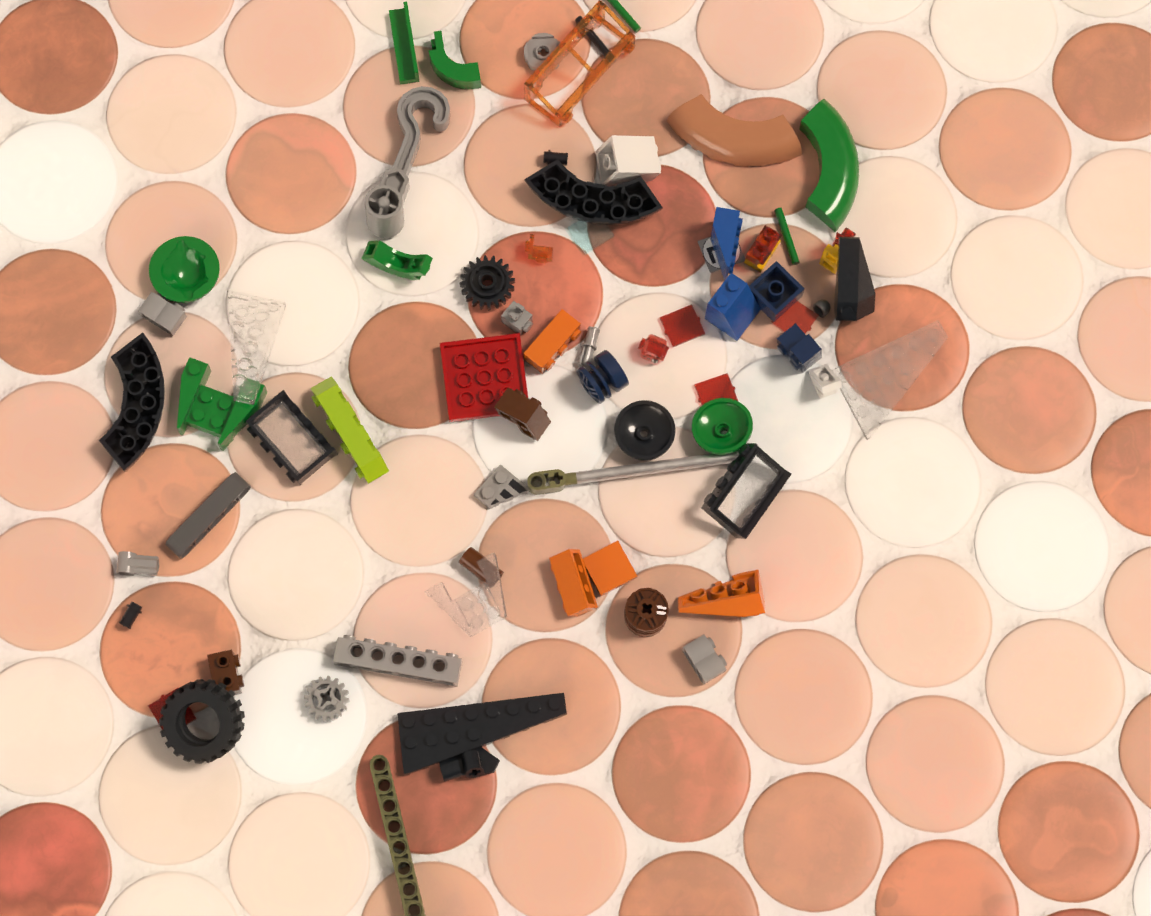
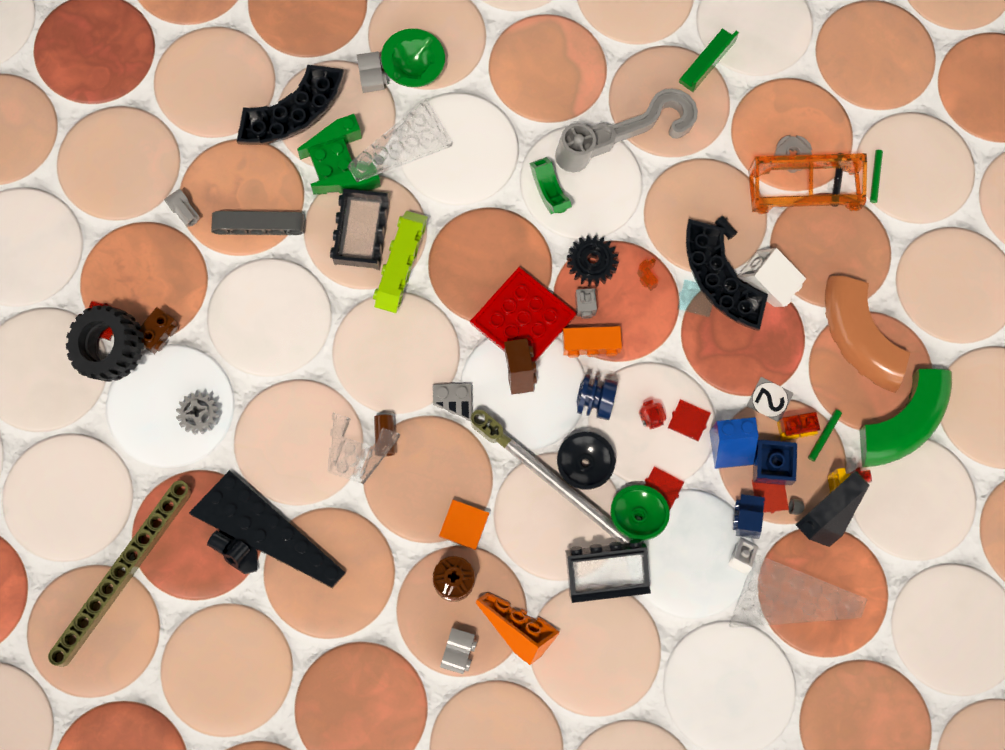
camera: 45 degrees right, 0 degrees up
black pin [119,601,142,629] -> none
light grey brick [333,635,462,687] -> none
green arch [429,31,481,89] -> none
orange brick [549,549,598,616] -> none
light grey axle [578,326,600,367] -> none
blue slope [710,207,743,280] -> none

